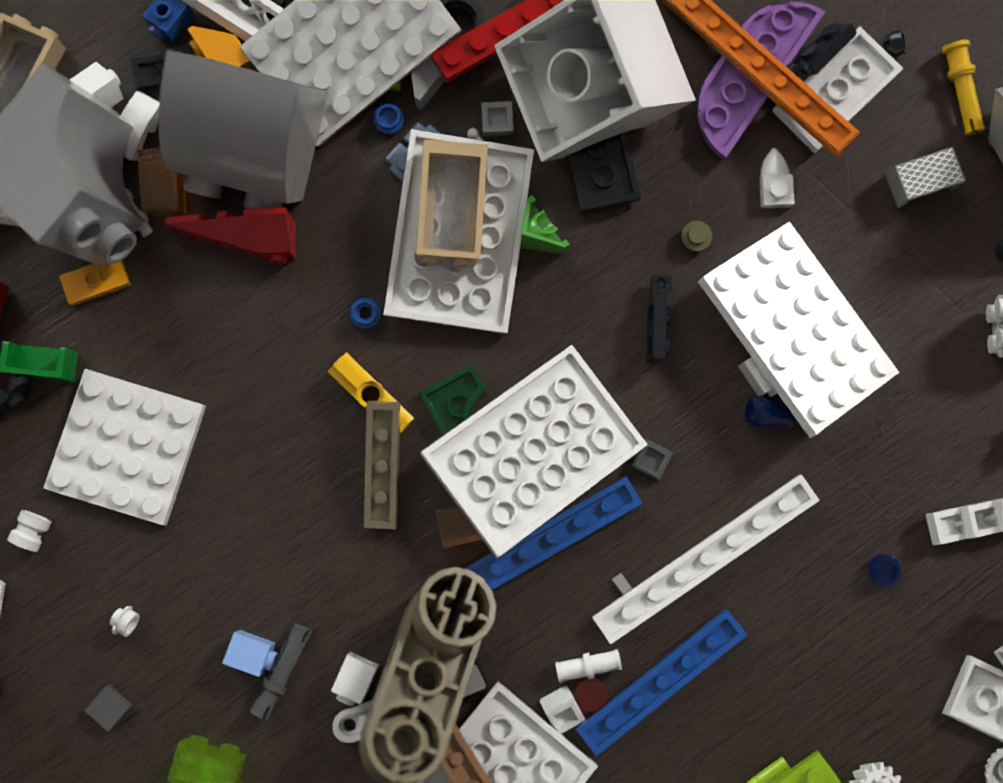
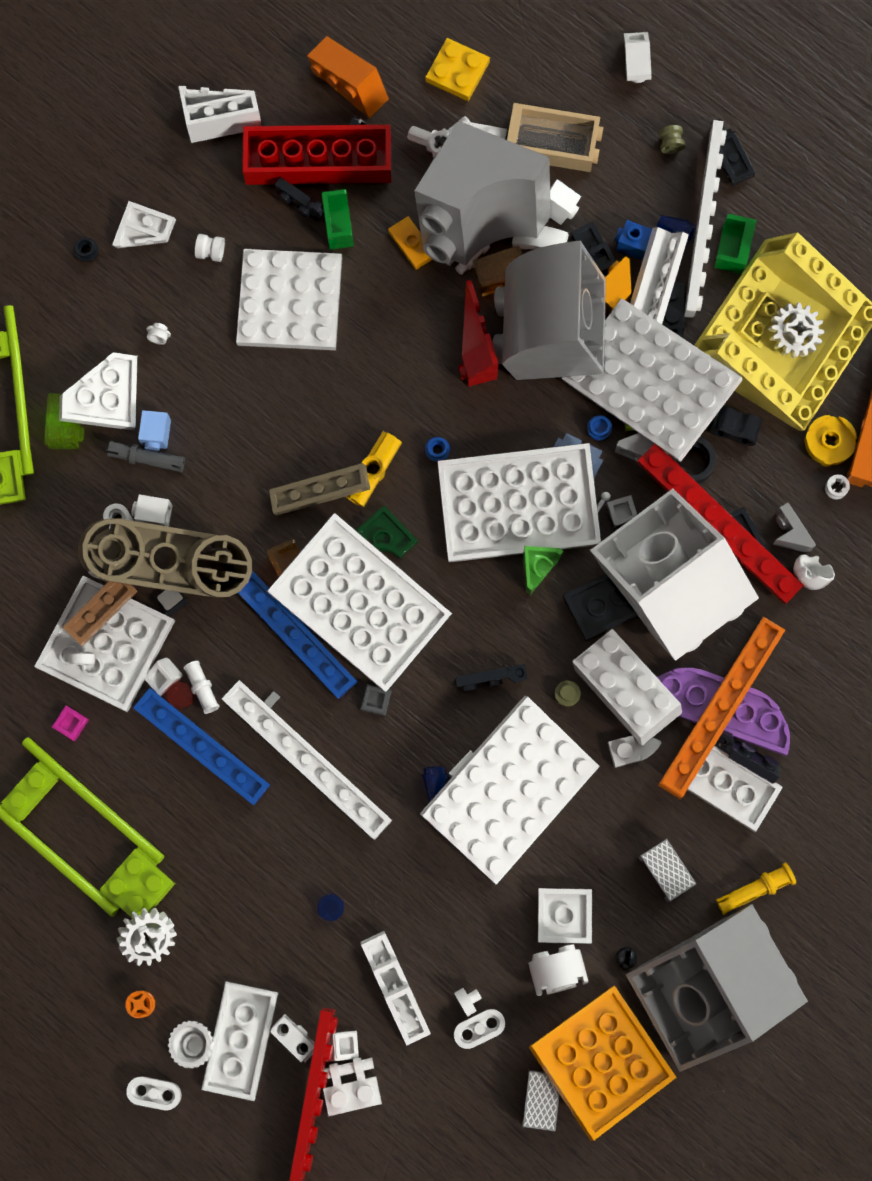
camera: 80 degrees right, 5 degrees down
dark grey tile [84,684,133,732] -> none
piece [416,139,488,268] -> none
black hinge [882,29,907,56] -> none
none -> white plate [59,352,137,430]
none -> white plate [538,888,592,944]
none -> white brick [572,629,682,746]

